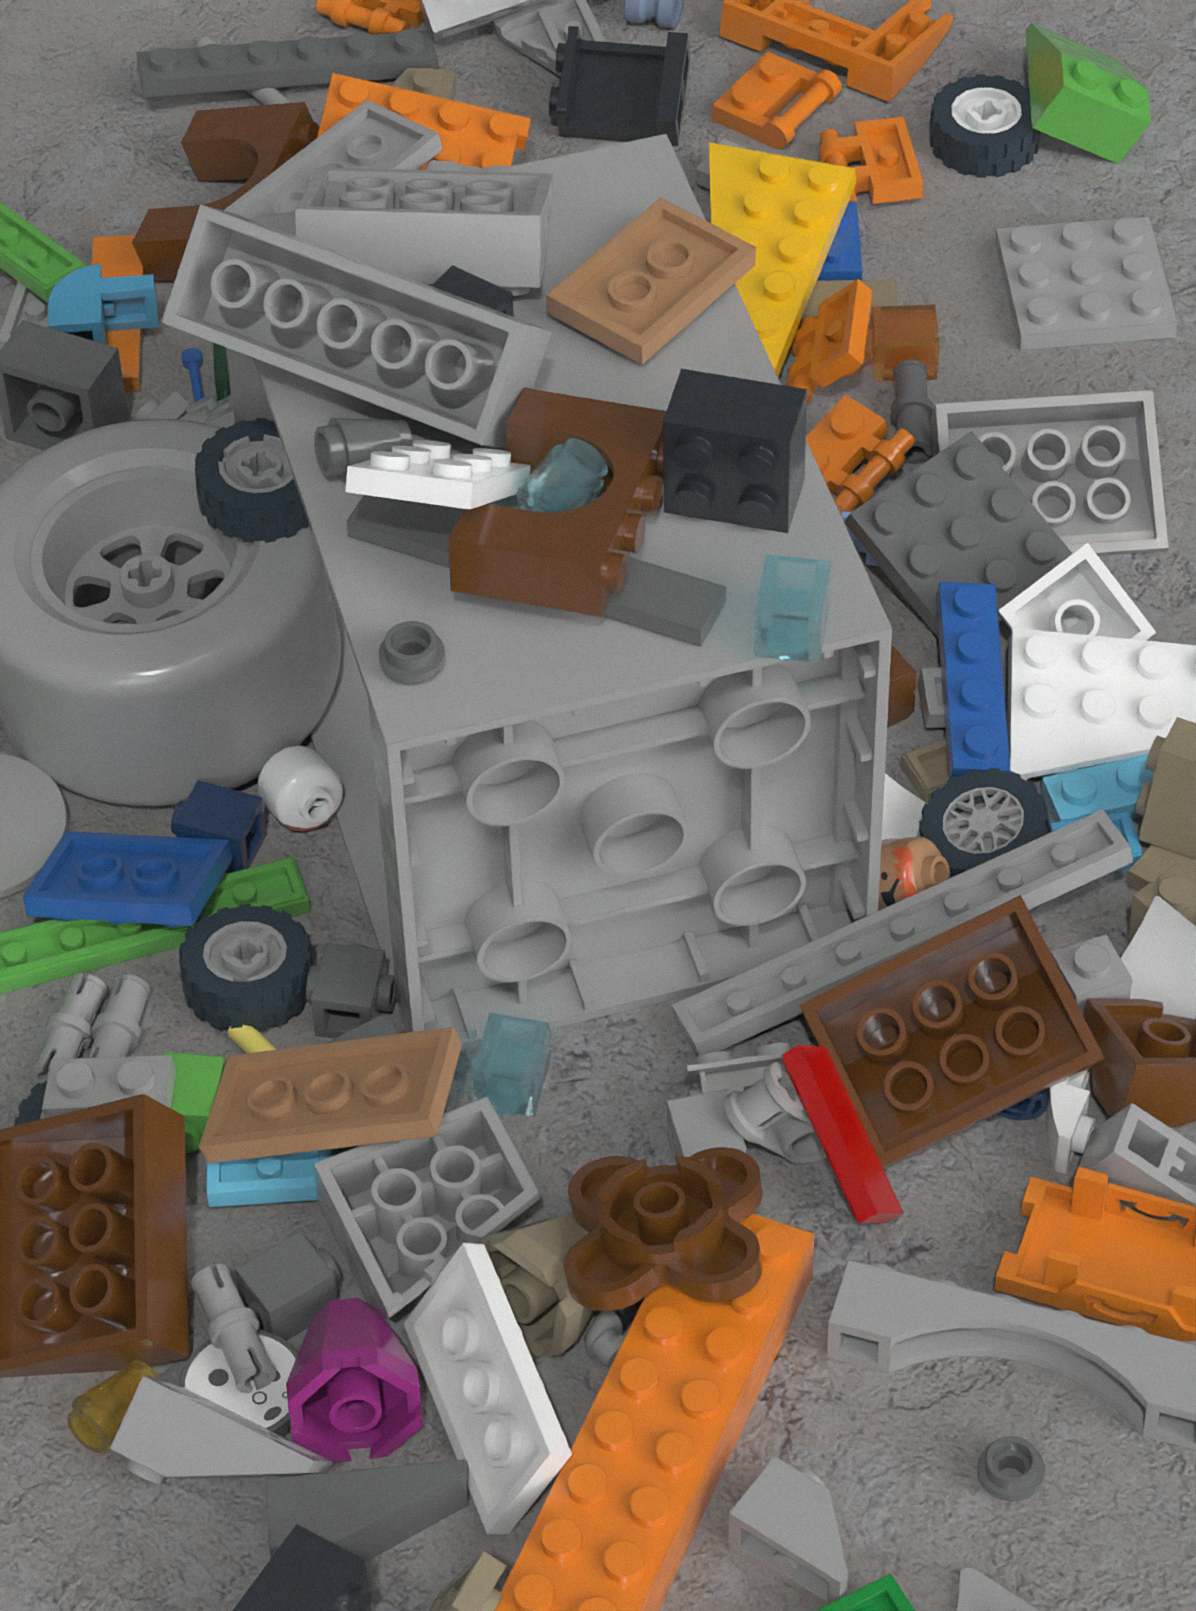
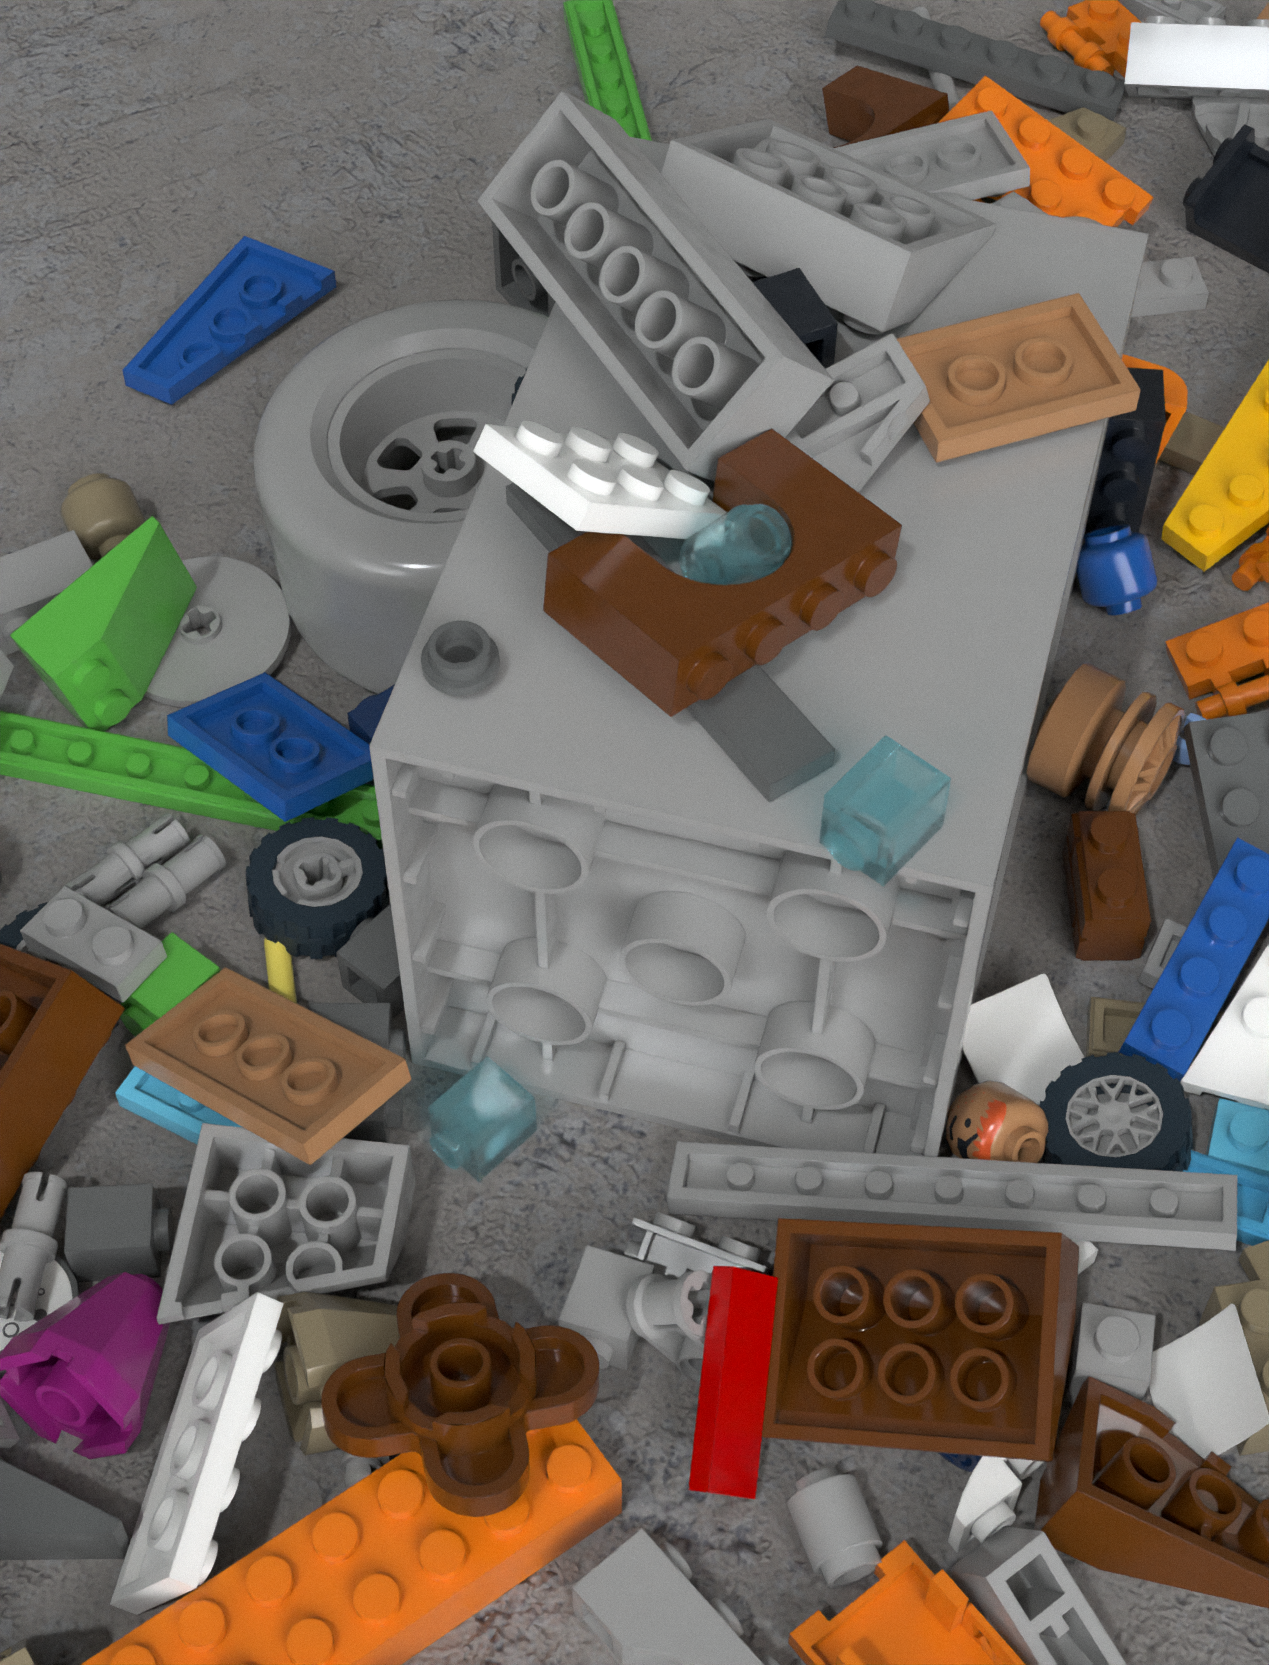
camera: 30 degrees right, 5 degrees up
dark grey cone [314,418,412,481] -> none
black brick [663,368,807,533] -> none
none -> light grey wing [785,333,930,492]
none -> light grey brick [787,1468,883,1589]

